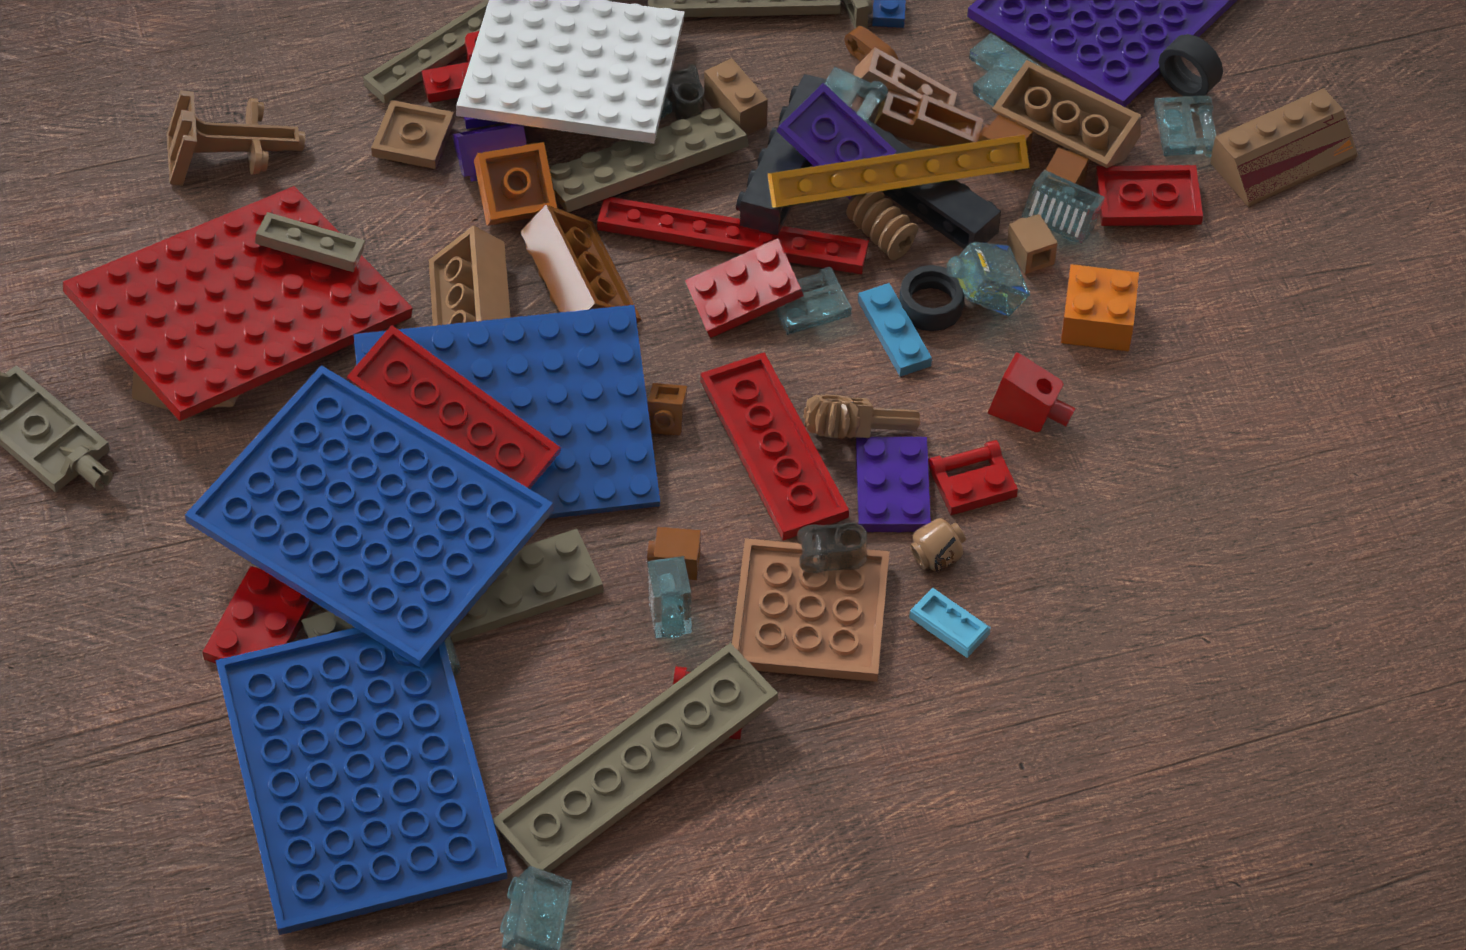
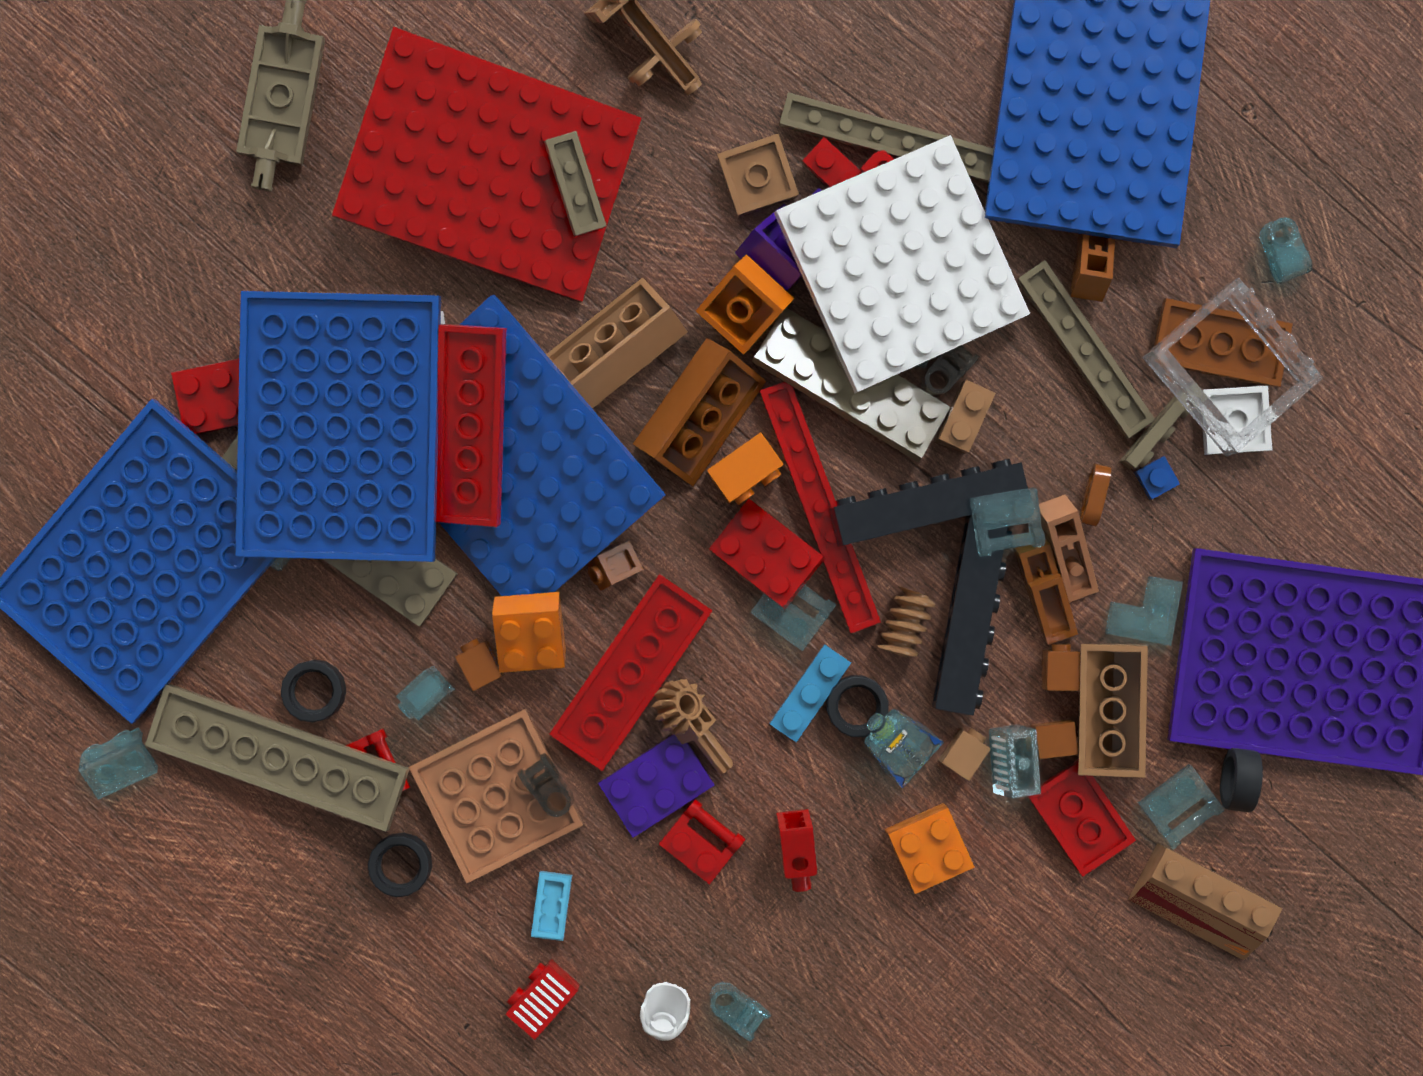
camera: 60 degrees right, 35 degrees up
light orange plate [767,135,1030,207] -> none
dark purple plate [777,83,896,200] -> none
medium nougat head [910,518,966,572] -> none
none -> black tyre [281,660,346,723]
none -> black tyre [368,832,432,897]
none -> orange brick [492,592,566,673]
none -> red brick [505,959,580,1040]
none -> white hair [640,982,690,1041]
none -> orange brick [707,432,784,505]
none -> clear light blue piece [709,982,771,1042]

